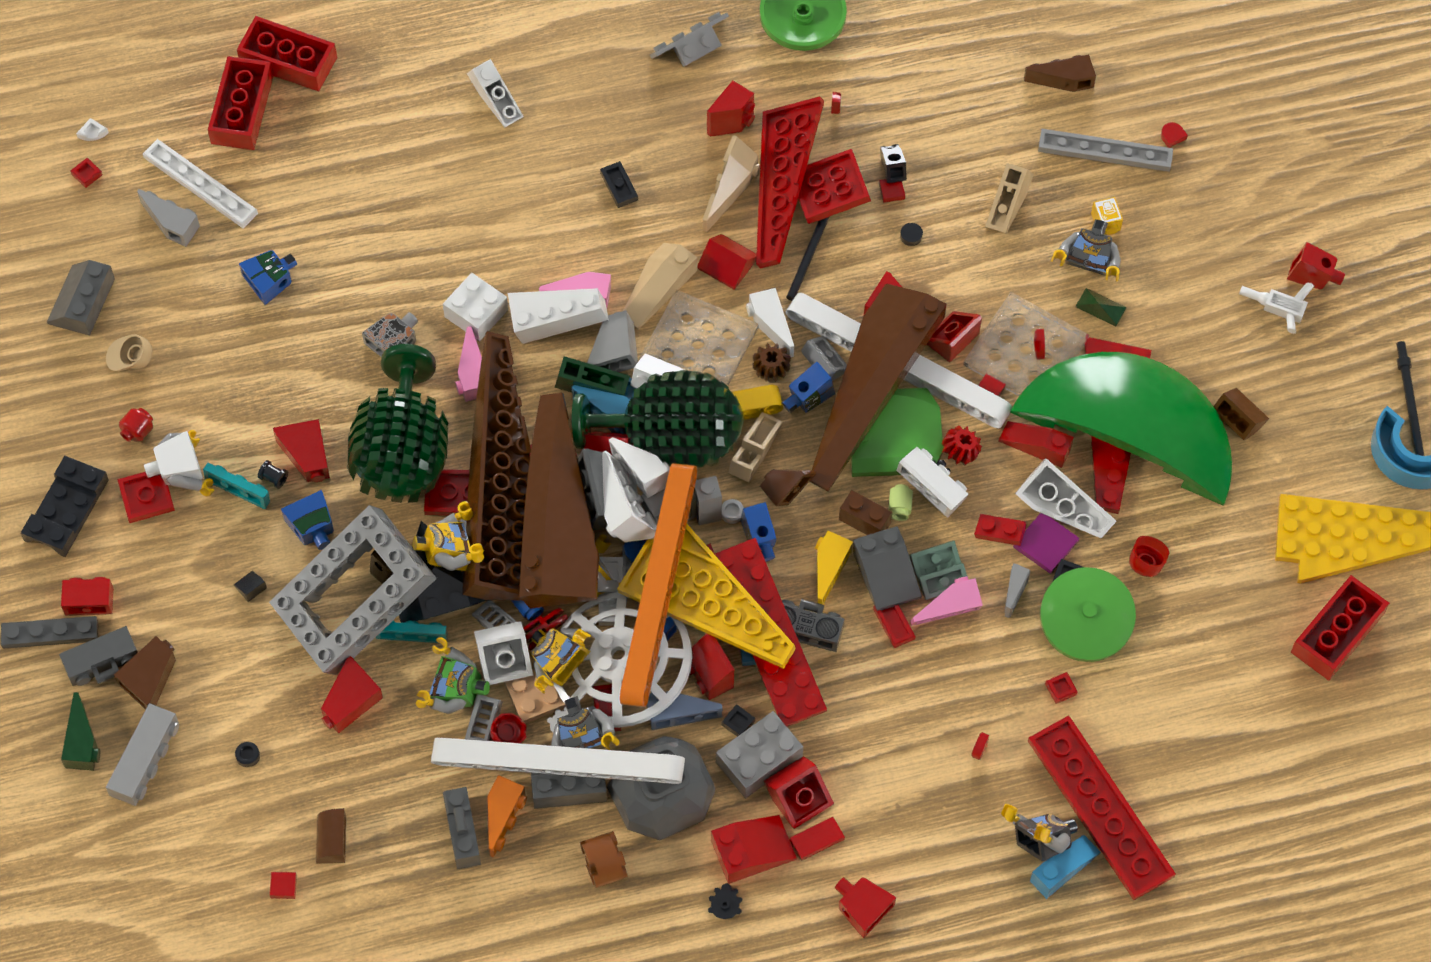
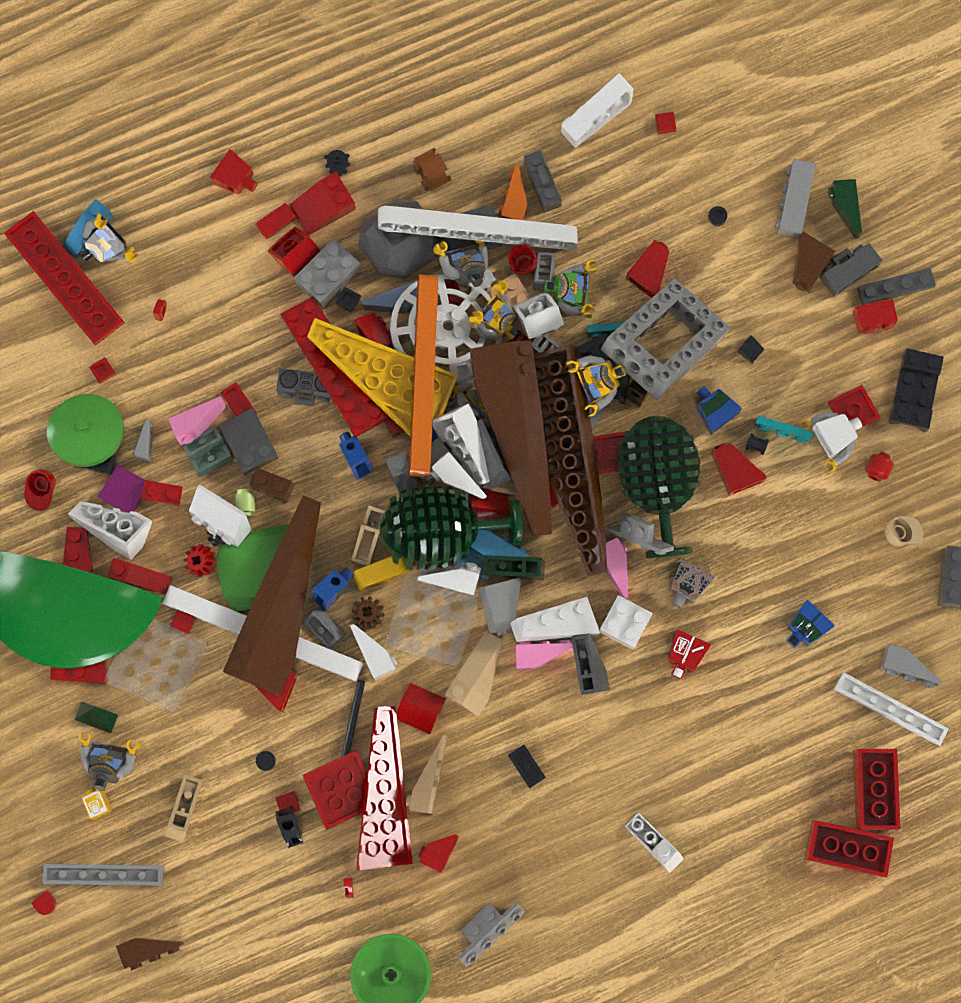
camera: 175 degrees right, 15 degrees up
reddish brown brick [316,808,347,864] -> none
white tile [722,499,744,524] -> none
reddish brown slope [760,469,817,506] -> none
yellow slope [815,531,853,605] -> none
red slope [927,311,982,363] -> none
red tile [1033,329,1045,360] -> none
none -> white wedge [561,73,634,148]
none -> dark grey slope [571,633,610,695]
none -> light grey bracket [608,513,674,555]
none -> red torso [668,629,711,679]

